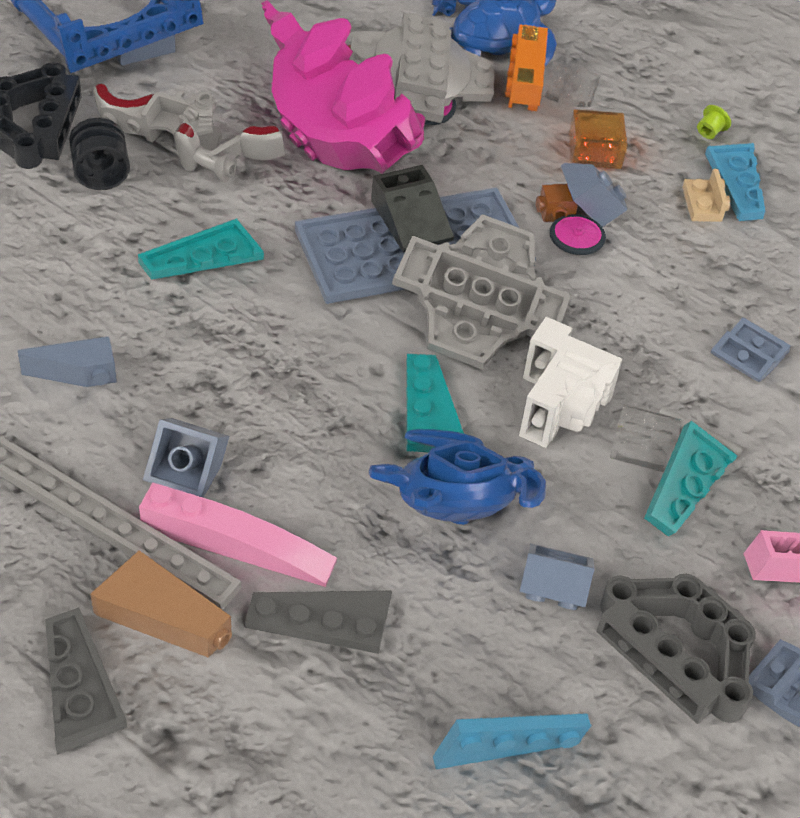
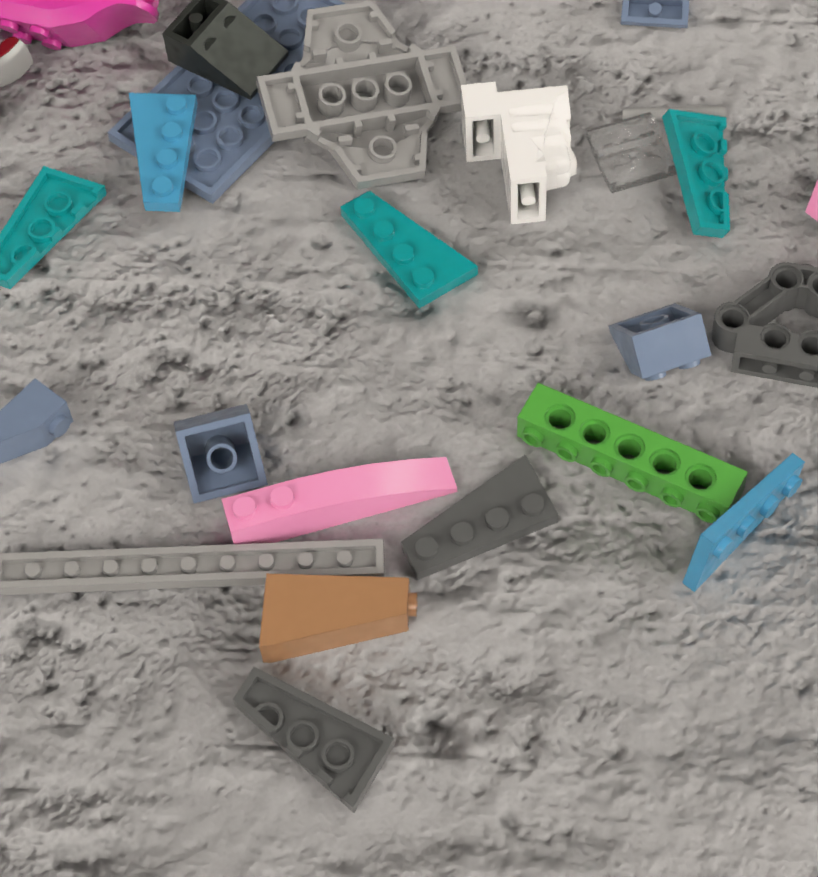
camera: 25 degrees left, 10 degrees up
blue animal [369,429,546,525] -> none
none -> dark azure wing [129,93,198,212]
none -> bright green brick [517,383,748,523]

